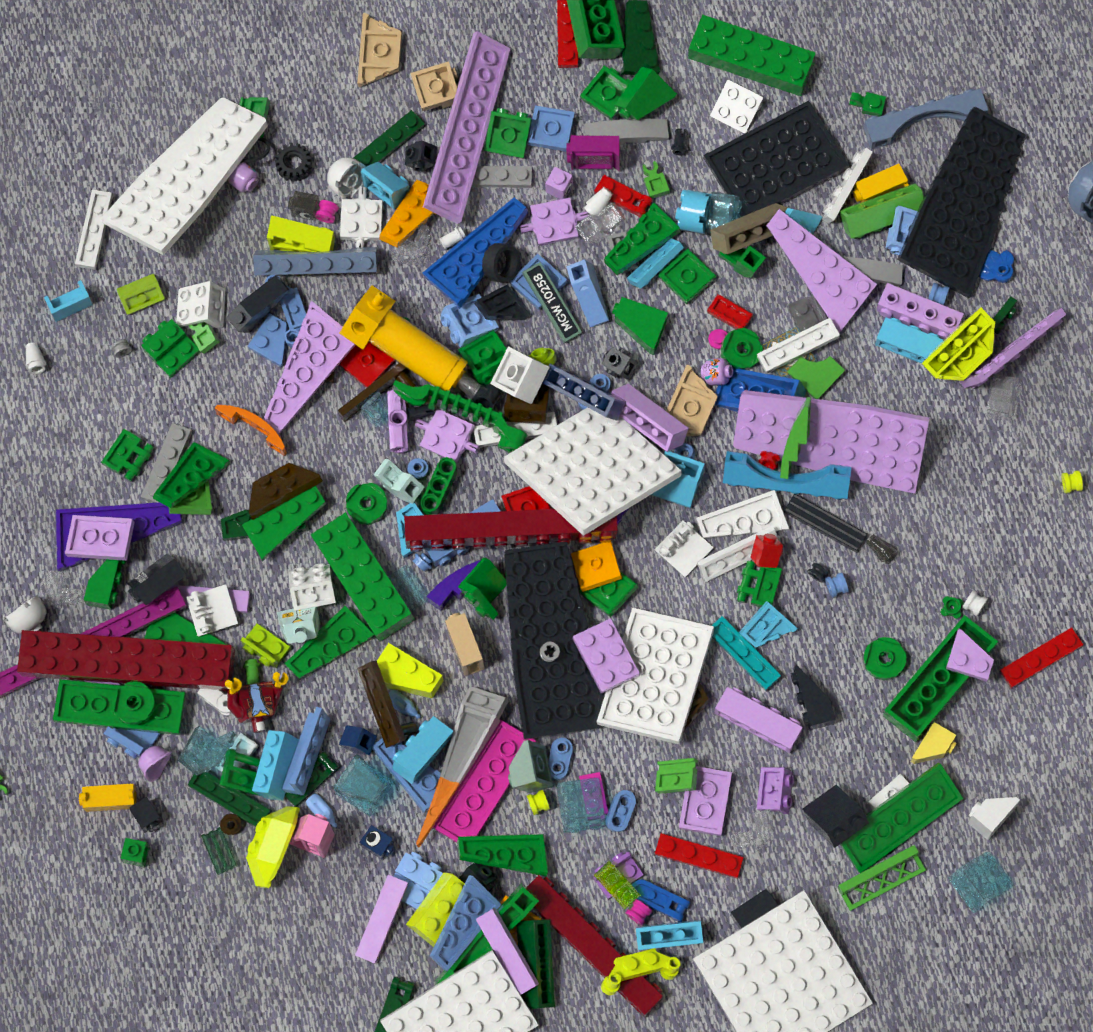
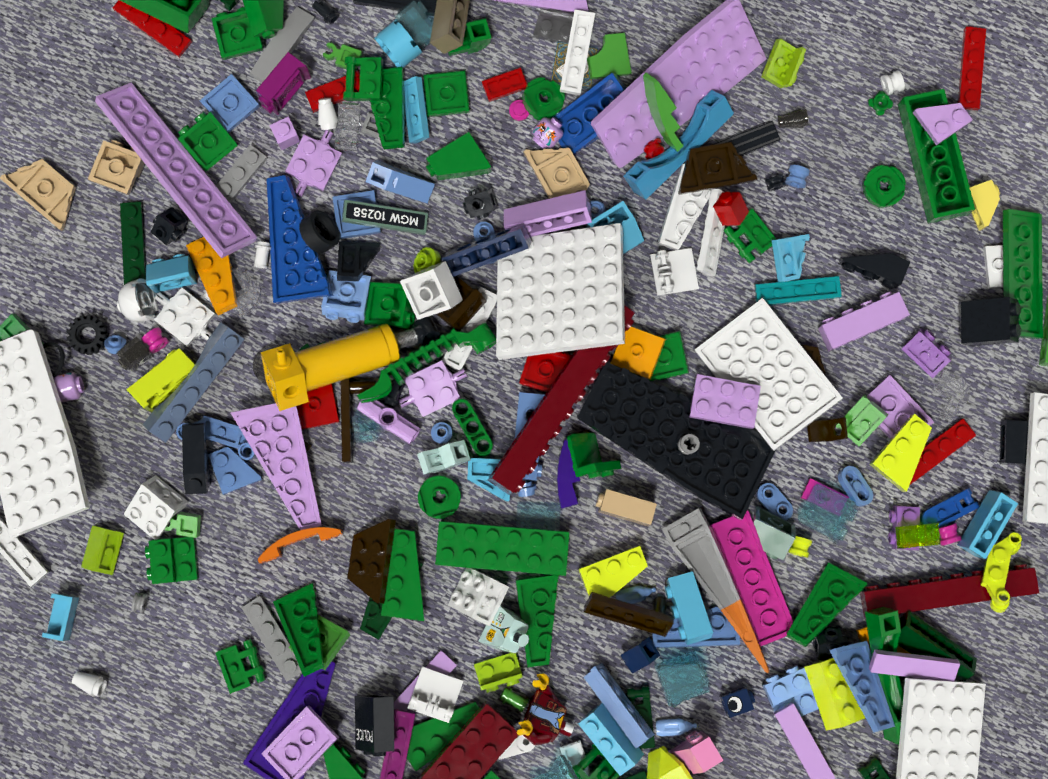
camera: 65 degrees left, 10 degrees up
none -> medium blue plate [104,335,126,354]
none -> green plate [343,56,383,101]
none -> dark brown wing [678,142,758,195]
none -> lime bracket [761,38,806,88]
none -> dark brown bracket [807,417,848,442]
none -> neon yellow wedge [869,414,932,492]

